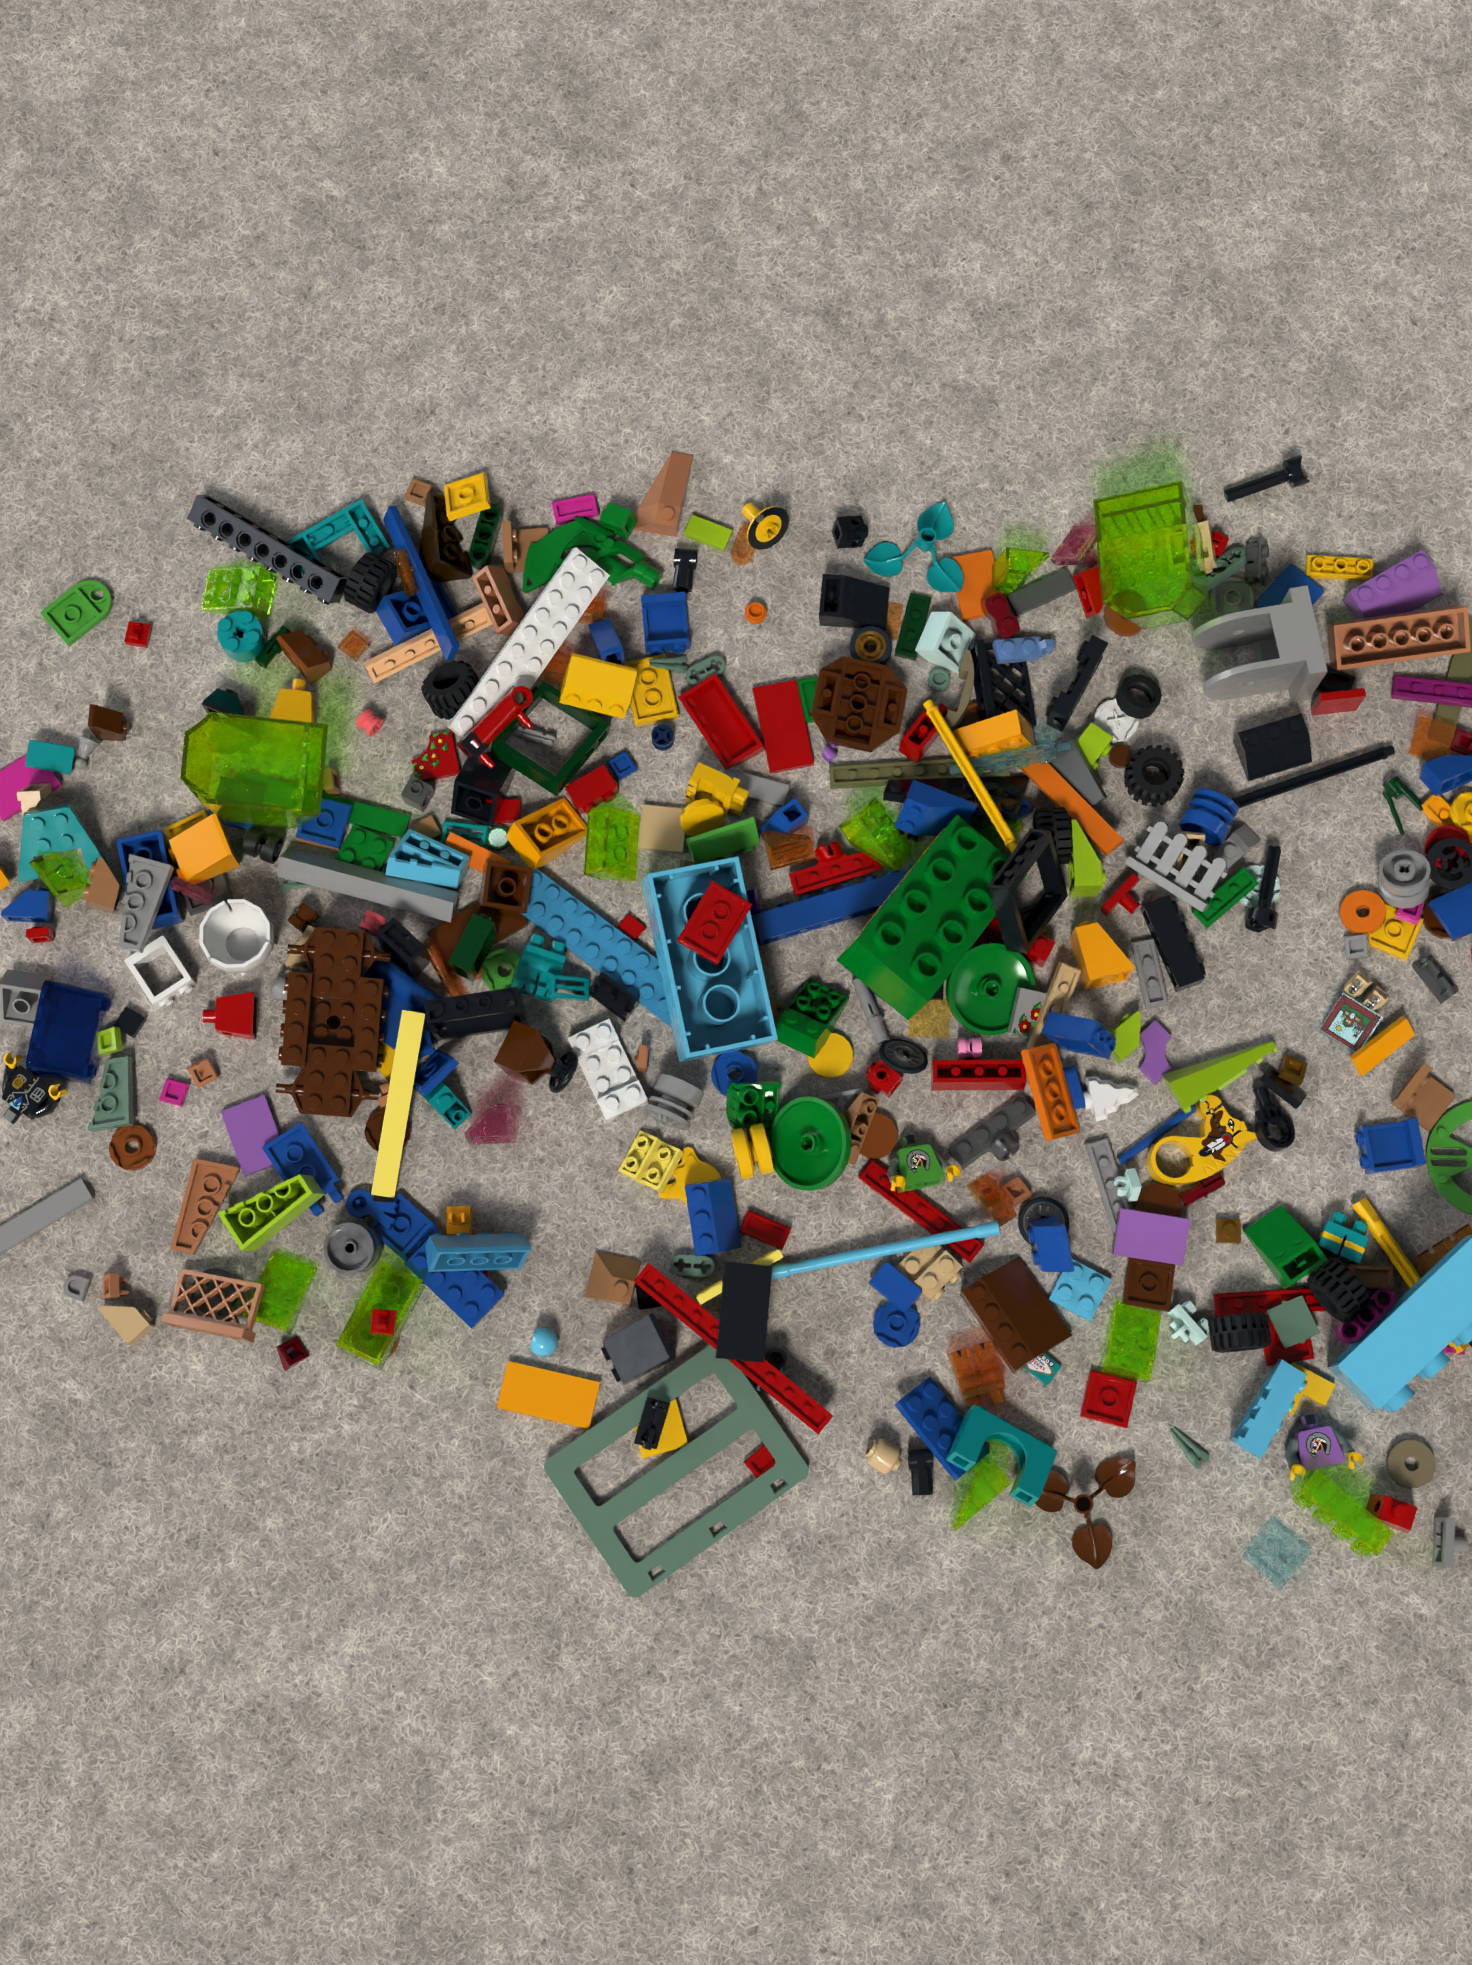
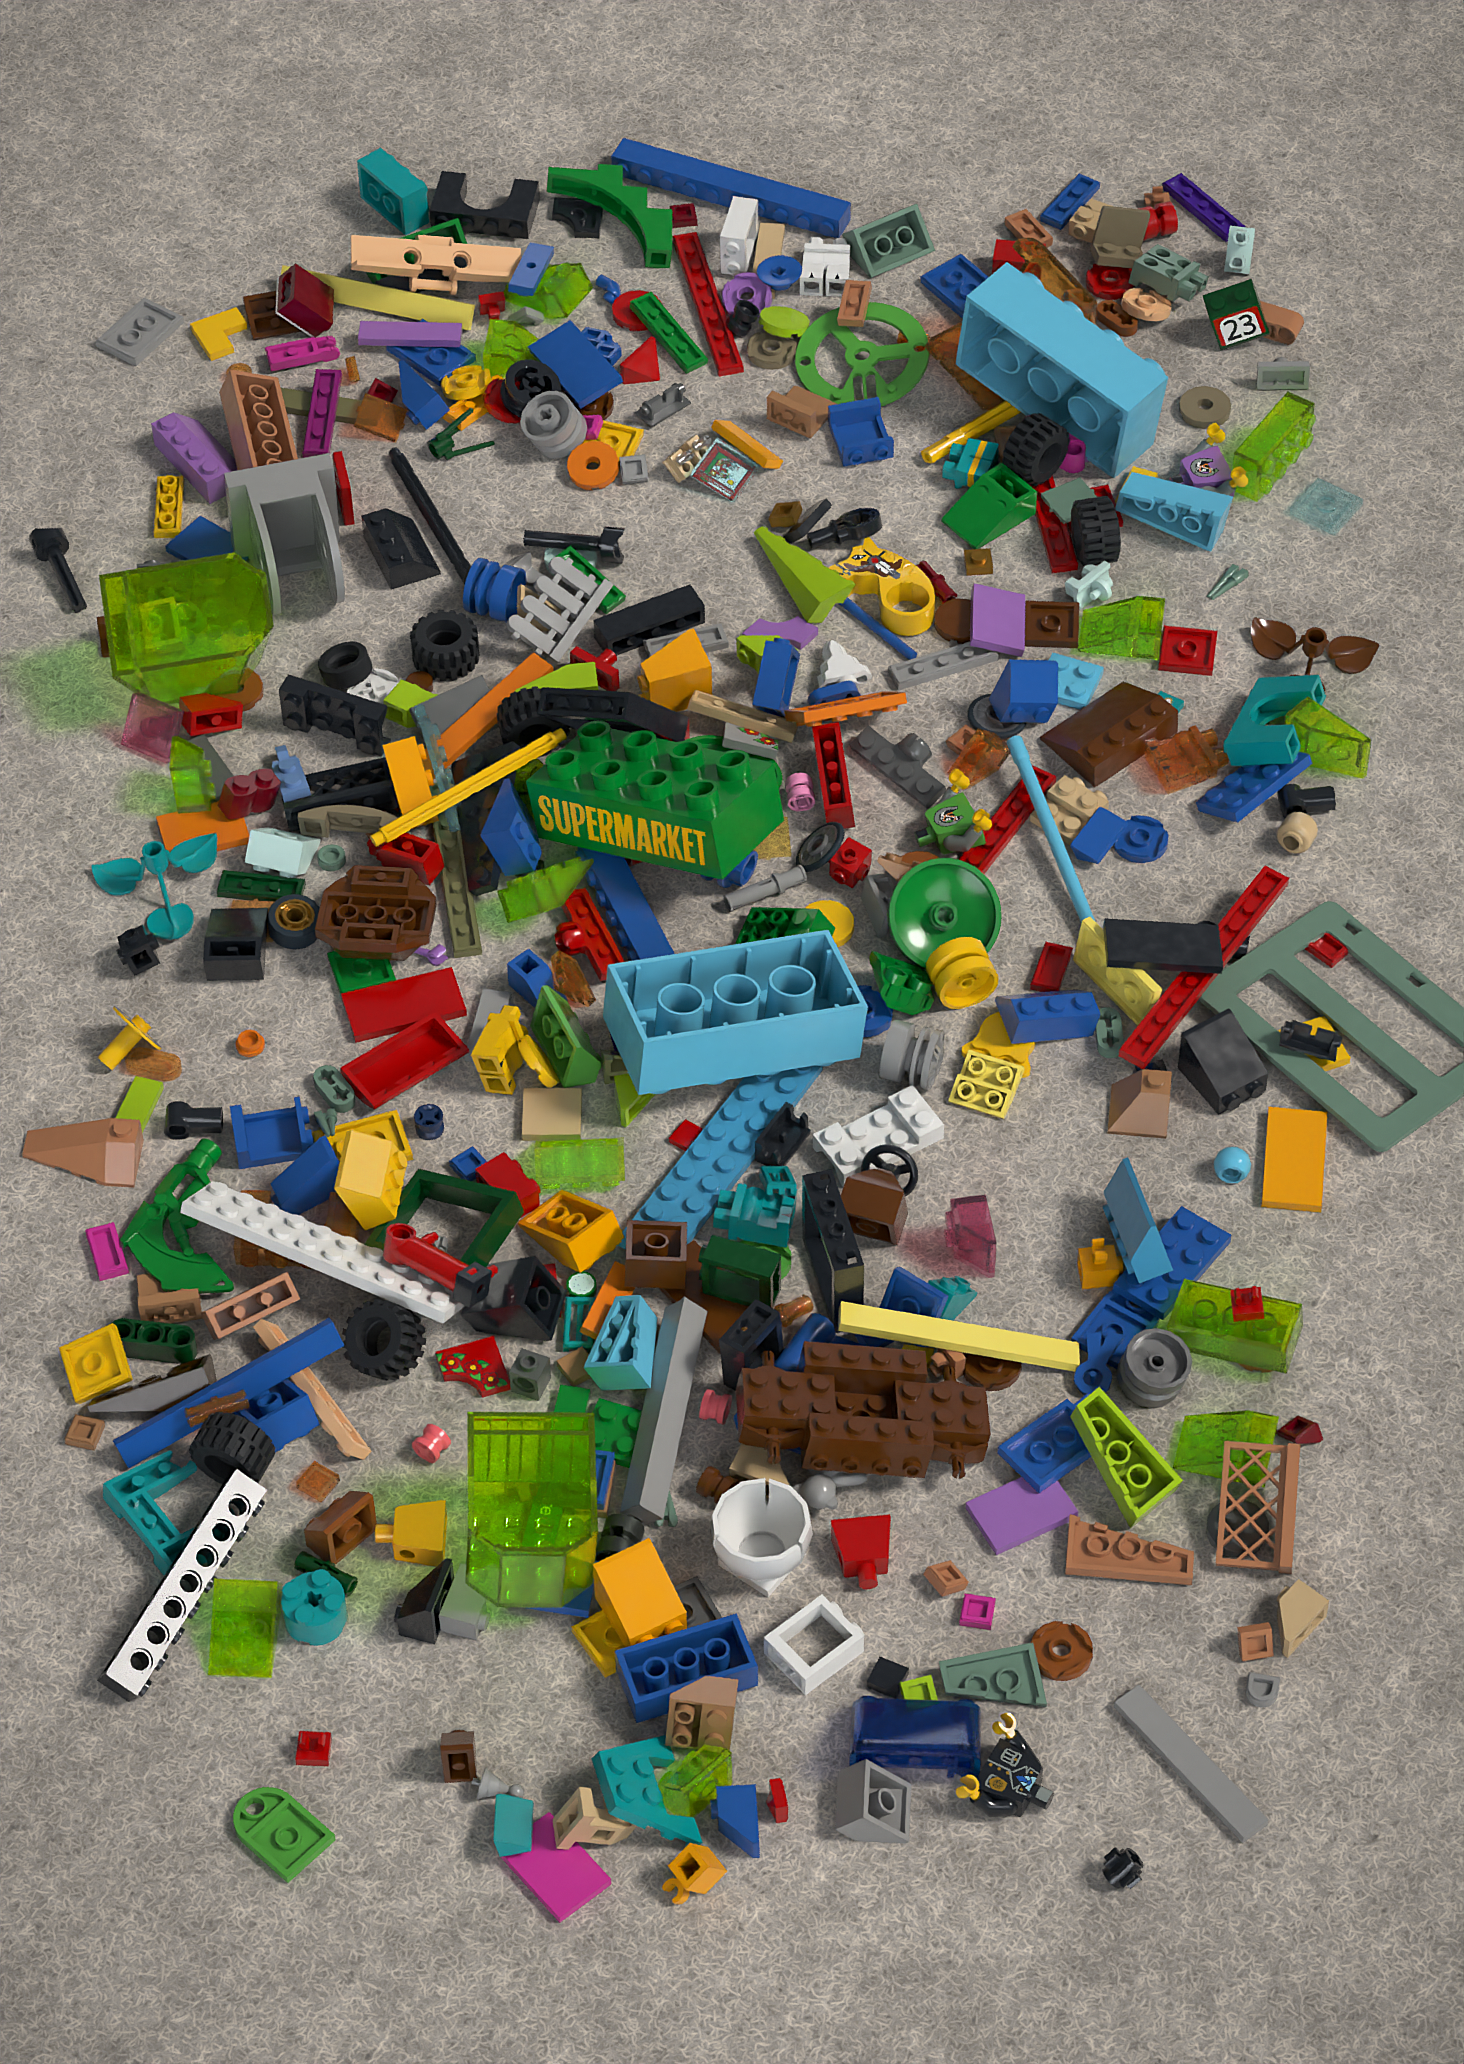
camera: 95 degrees left, 25 degrees down
light grey wing [119,854,174,953] -> none
clear pink axle [170,877,214,905] -> none
green brick [599,502,638,539] -> none
nougat tile [634,1045,649,1072] -> none
red tile [677,880,753,965] -> none
light aqua tile [1113,1168,1142,1202] -> none
red torso [1364,1494,1418,1533] -> none

